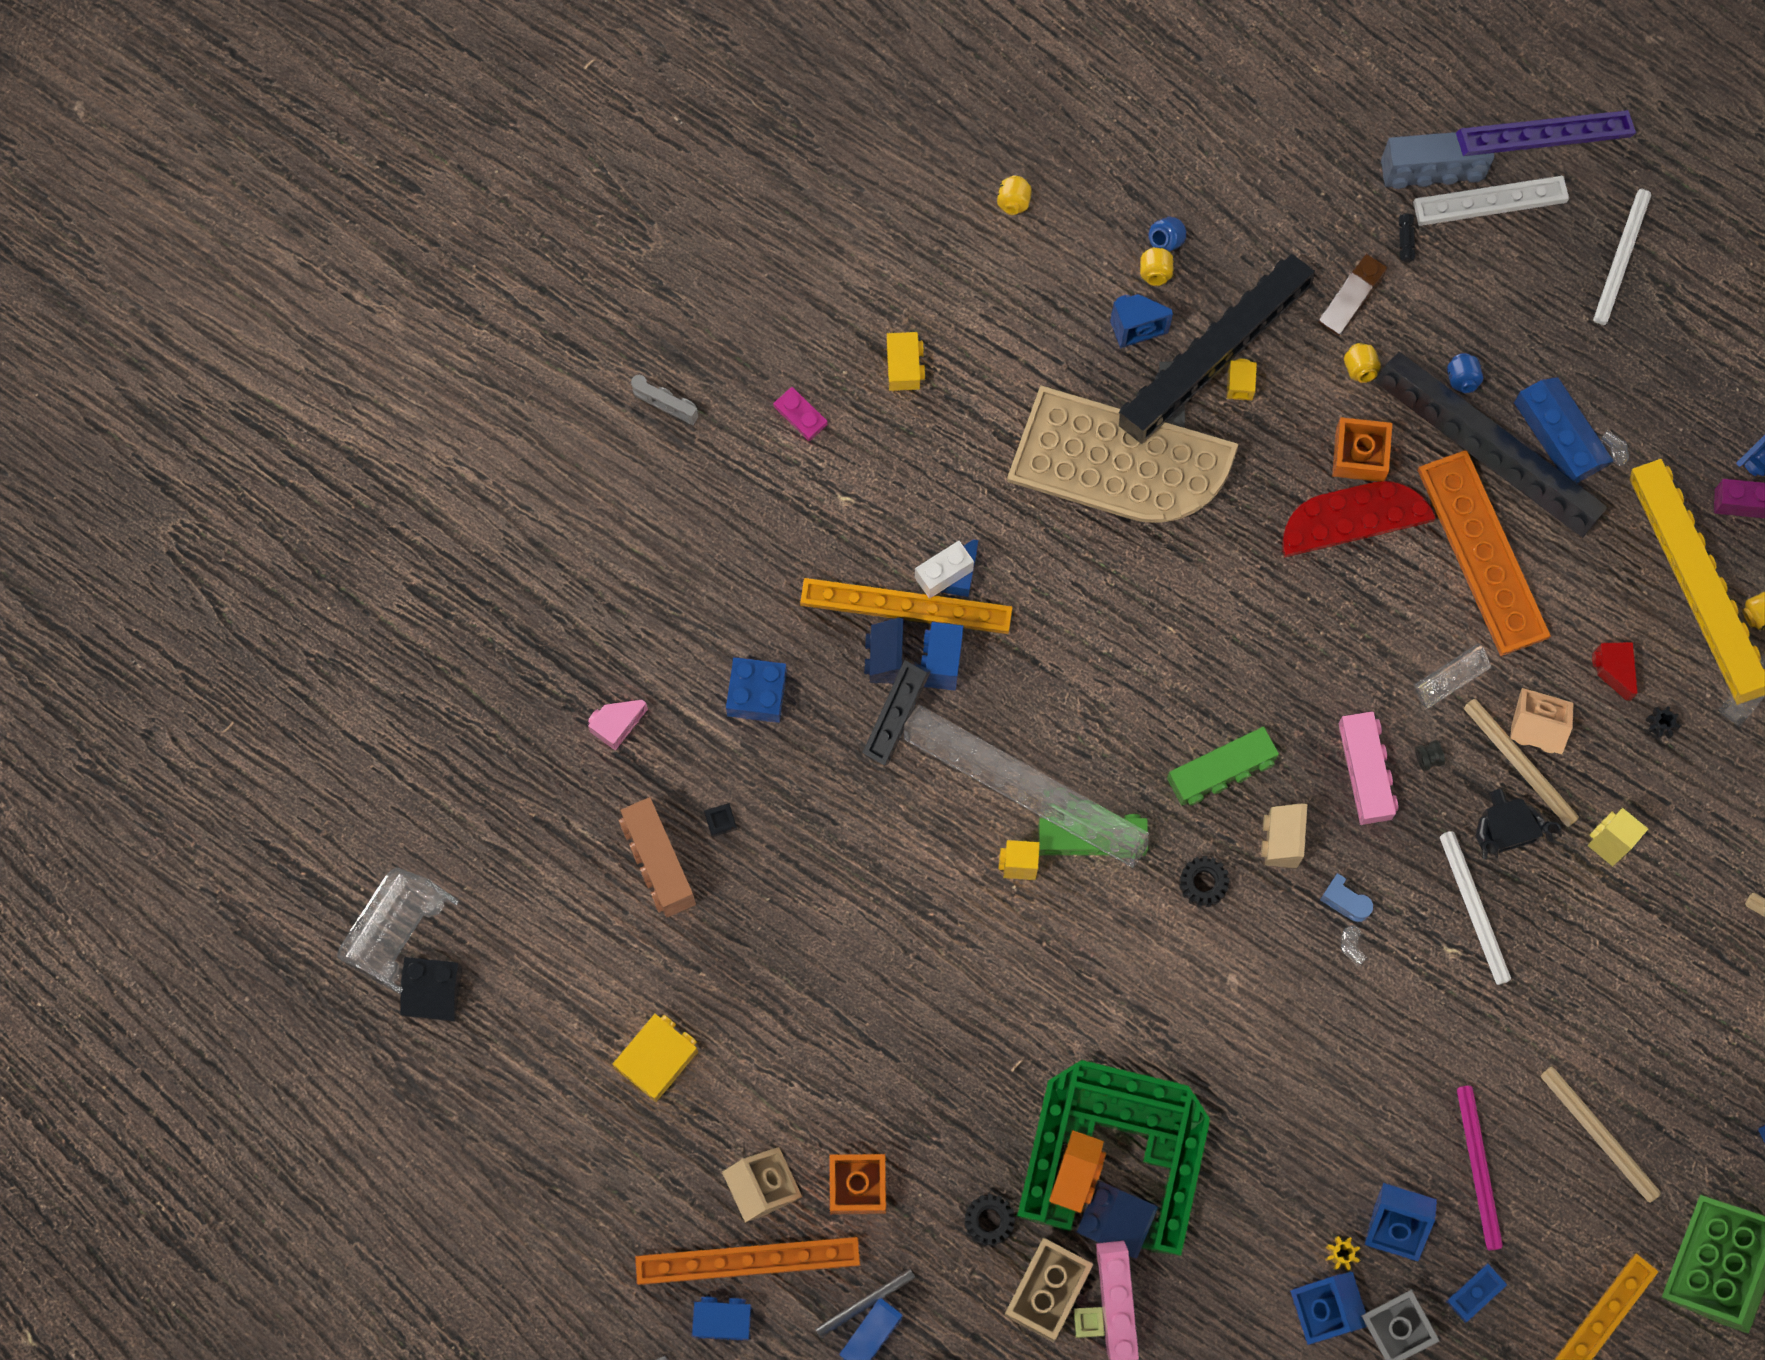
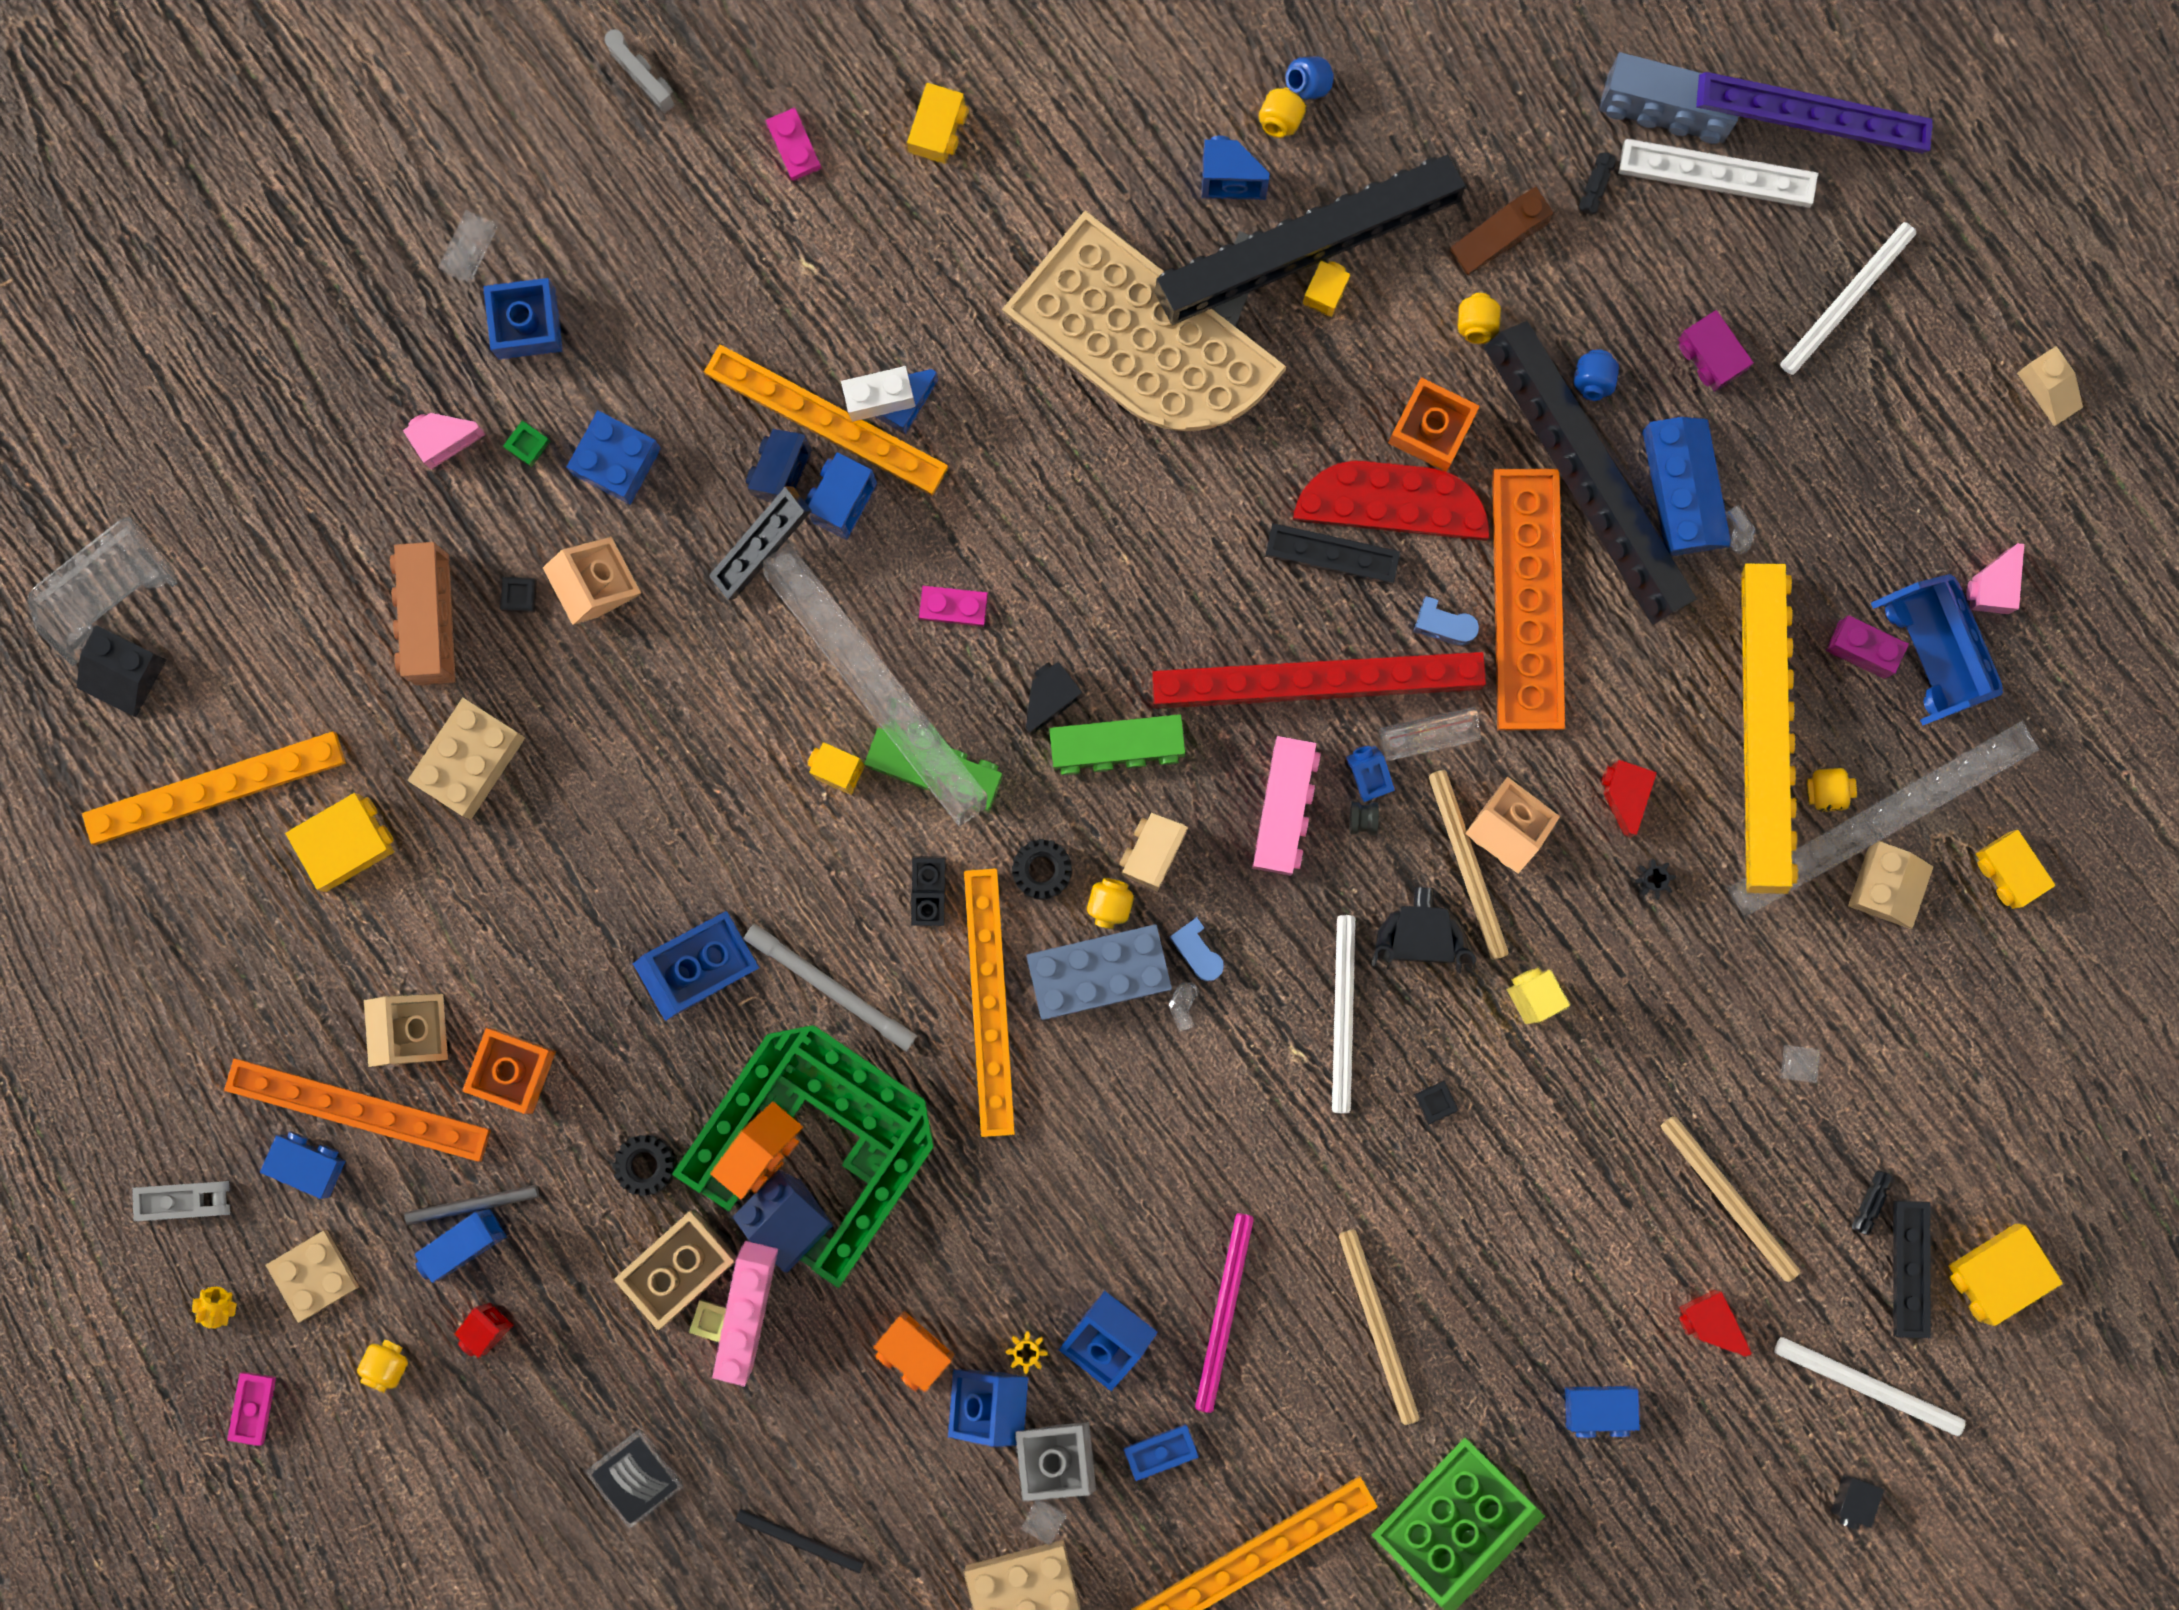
camera: 25 degrees right, 10 degrees up
none -> light orange plate [82,731,346,845]
none -> tan brick [407,698,525,820]
none -> clear plate [438,210,498,284]
none -> blue brick [483,278,563,359]
none -> green plate [503,420,551,467]
none -> light nougat slope [543,537,641,625]
none -> blue slope [633,911,759,1021]
none -> light grey piece [743,923,917,1052]
none -> orange brick [873,1311,955,1392]
none -> black slope [911,856,946,926]
none -> dark pink plate [919,586,988,627]
none -> light orange plate [964,869,1015,1137]
none -> black slope [1026,661,1083,736]
none -> sand blue brick [1026,924,1172,1021]
none -> yellow head [1087,878,1134,929]
none -> red brick [1152,652,1486,709]
none -> black plate [1265,523,1401,585]
none -> blue bracket [1346,746,1395,802]
none -> medium blue leg [1413,596,1479,646]
none -> black tile [1413,1080,1459,1125]
none -> magenta brick [1678,310,1753,392]

